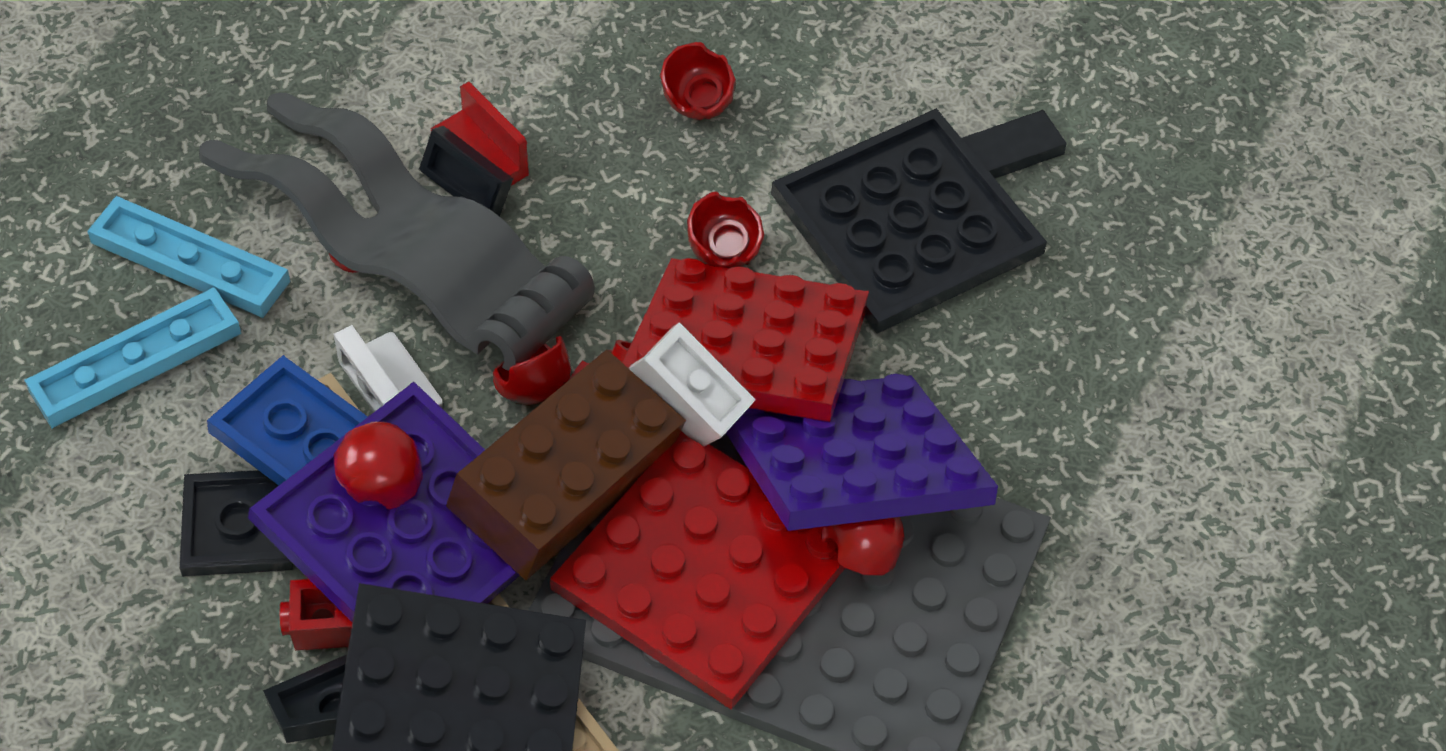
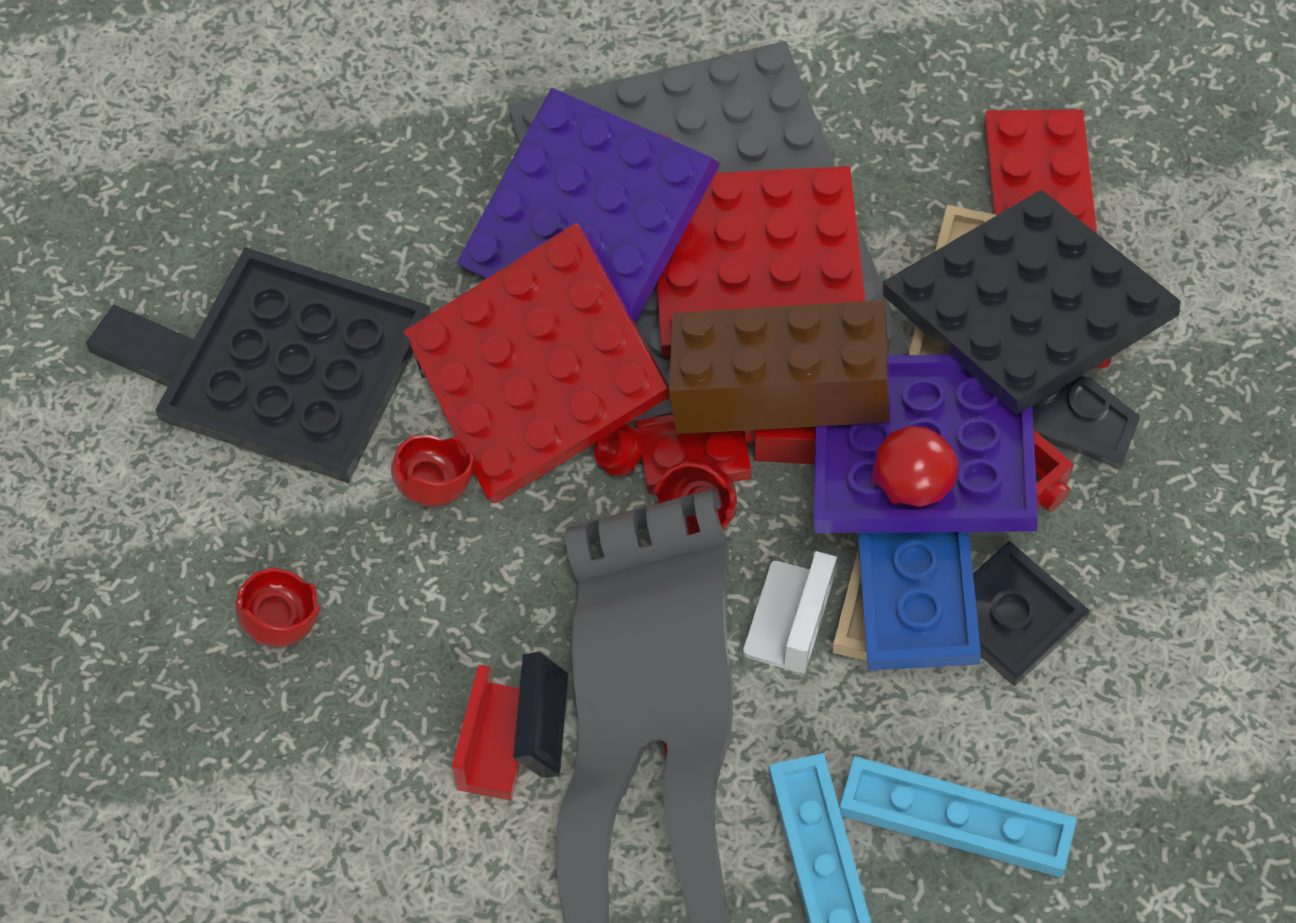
camera: 125 degrees left, 5 degrees up
white panel [629,322,756,447] -> none

